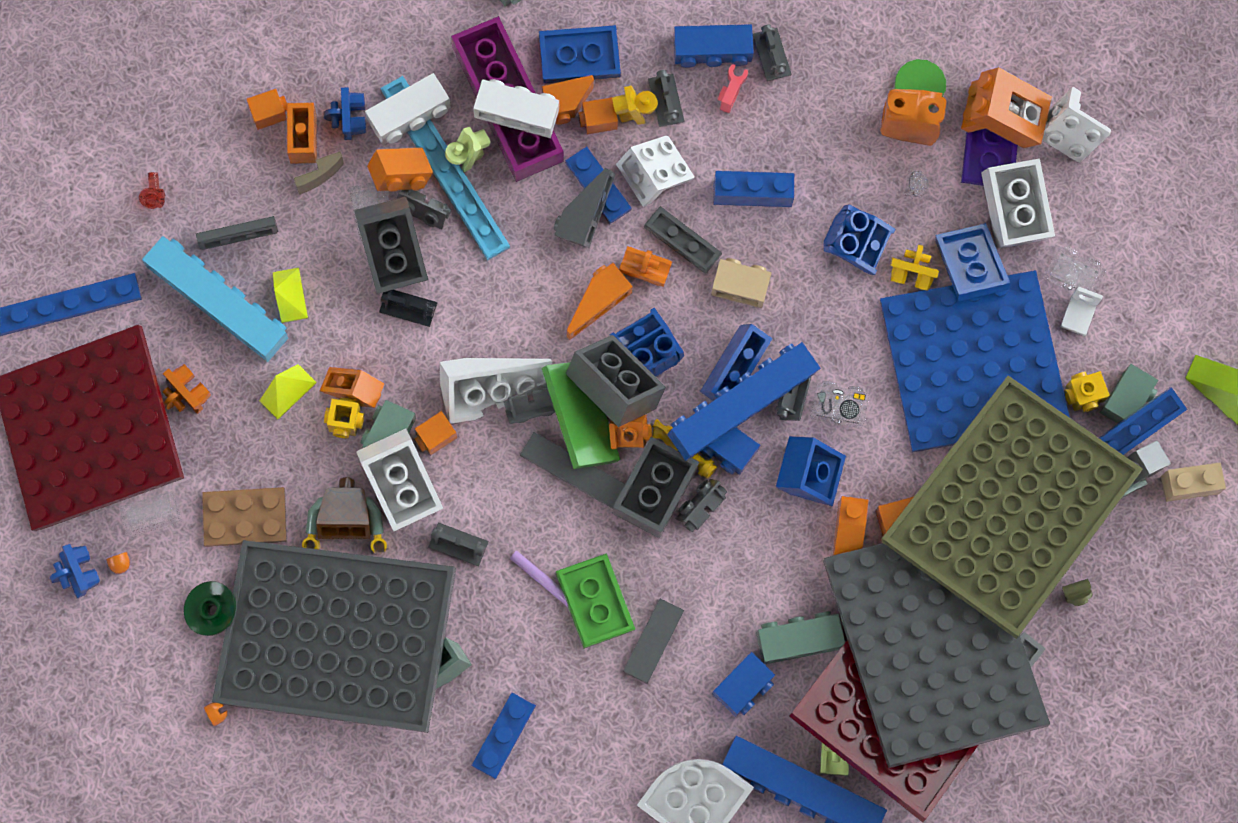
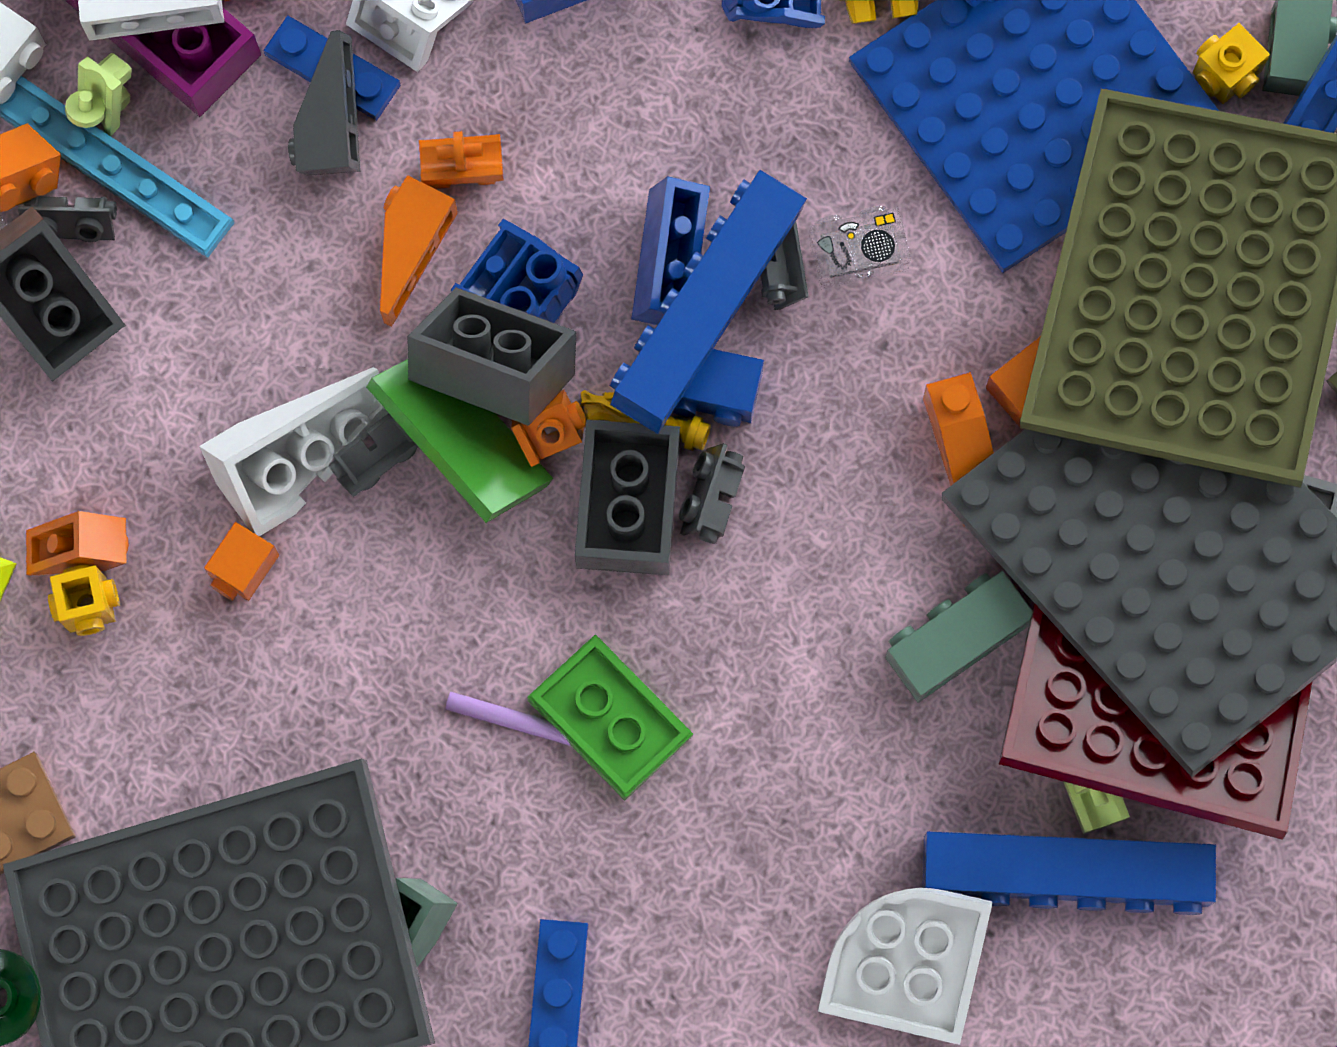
camera: 15 degrees left, 0 degrees up
torso [302,477,387,553] -> none
white brick [356,429,443,531] -> none
sand green brick [360,400,416,448] -> none
black hinge [379,289,438,327] -> none
dark grey hinge [428,522,489,567] -> none
dark grey tile [520,432,625,509] -> none
dark grey tile [623,598,684,684] -> none
dark grey tile [644,206,722,274] -> none
tan brick [711,258,772,308] -> none
blue brick [712,652,775,717] -> none
blue slope [776,436,846,506] -> none

